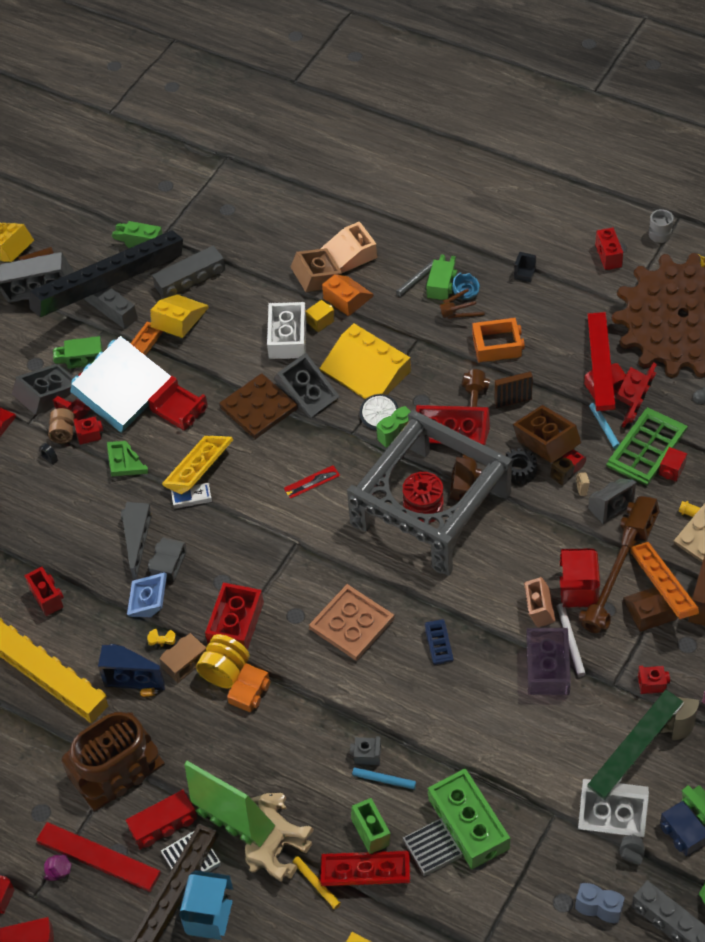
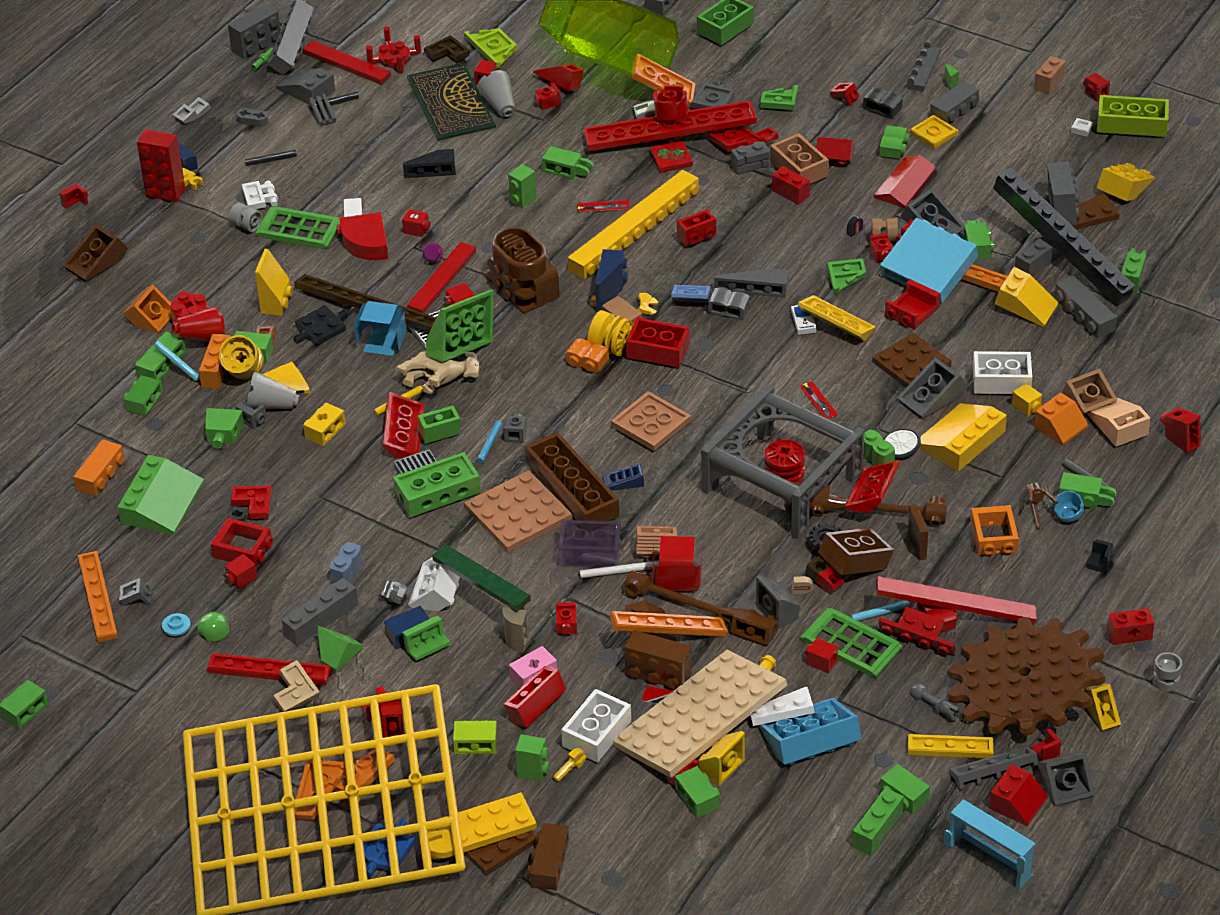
camera: 90 degrees right, 10 degrees down
none -> nougat plate [464,470,572,553]
none -> reddish brown brick [525,432,620,531]
none -> red torso [1160,408,1201,453]

